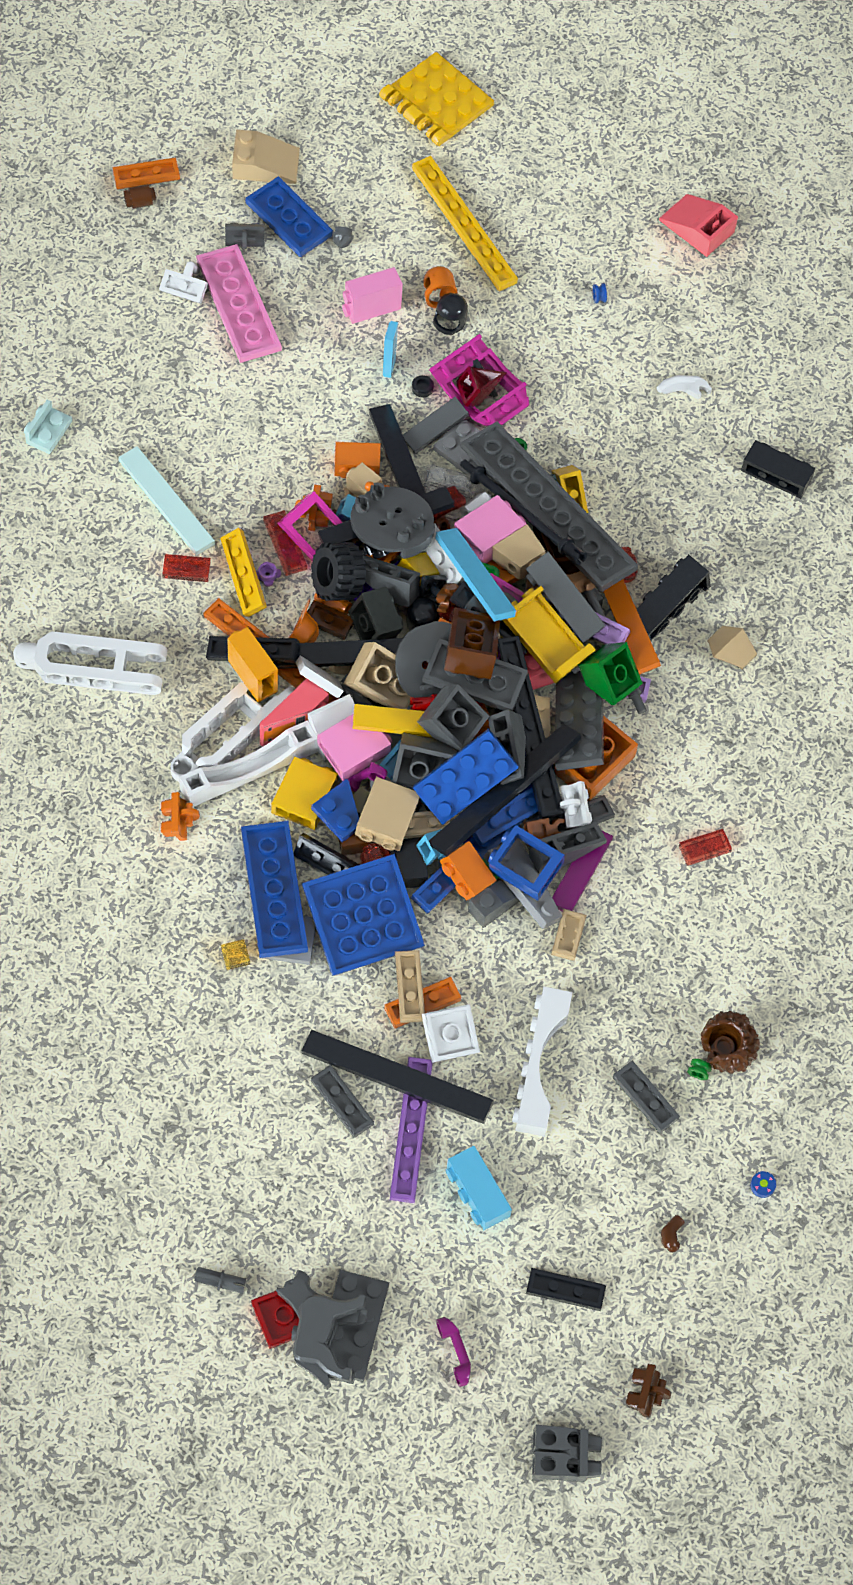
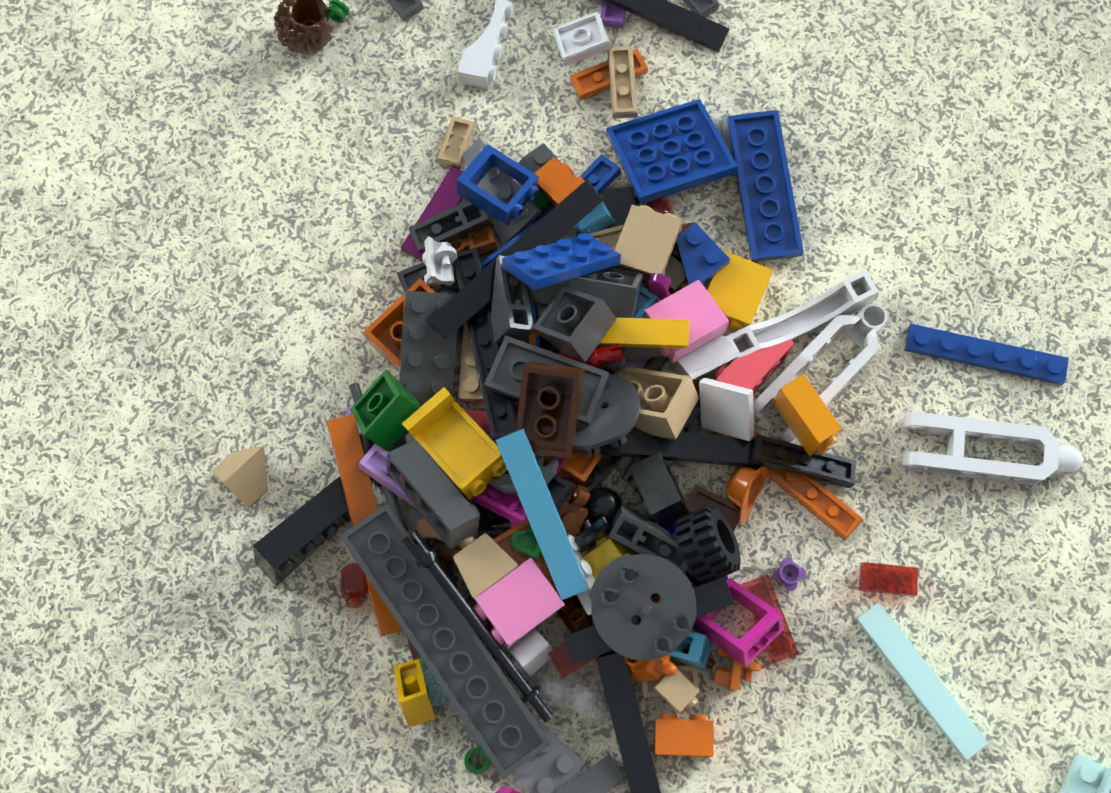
camera: 170 degrees left, 10 degrees up
orange hips [161,792,200,841] -> none
yellow plate [220,528,267,617] -> none
clear yellow plate [220,939,250,970] -> none
black tile [293,833,360,875] -> none
clear red tile [679,829,732,866] -> none
black brick [741,440,815,499] -> none
none -> blue plate [904,324,1069,385]

